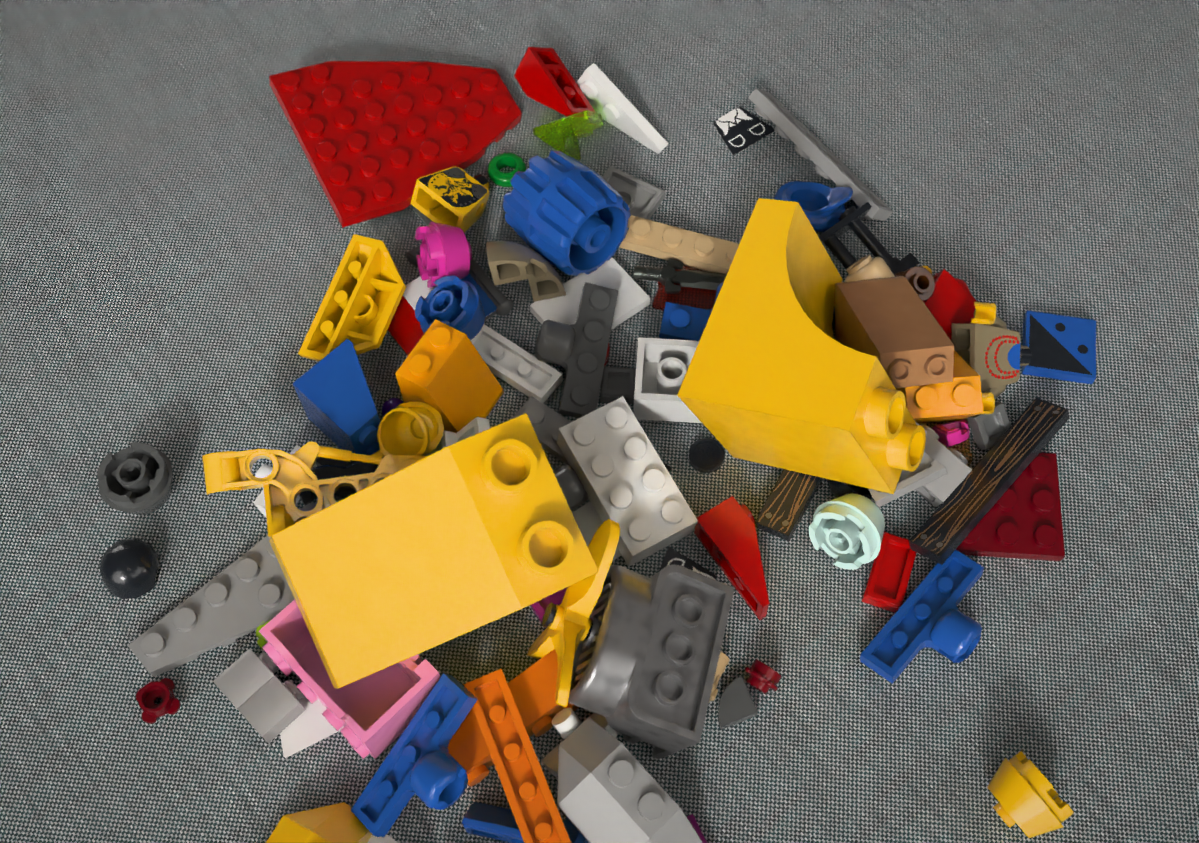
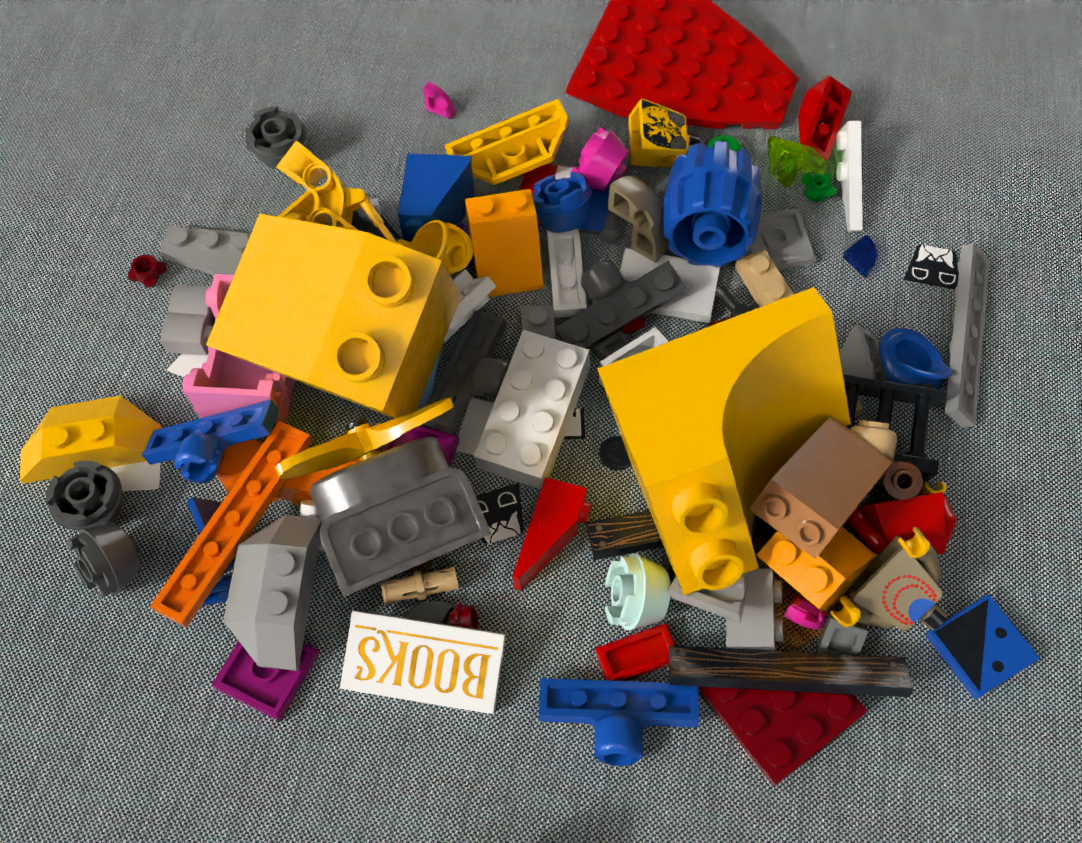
camera: 50 degrees right, 0 degrees up
black hair [100,539,161,599] -> none
none -> white tile [340,610,506,714]
none -> dark pink tile [423,81,456,119]
none -> green plate [801,172,836,202]
none -> clear blue tile [842,235,877,278]

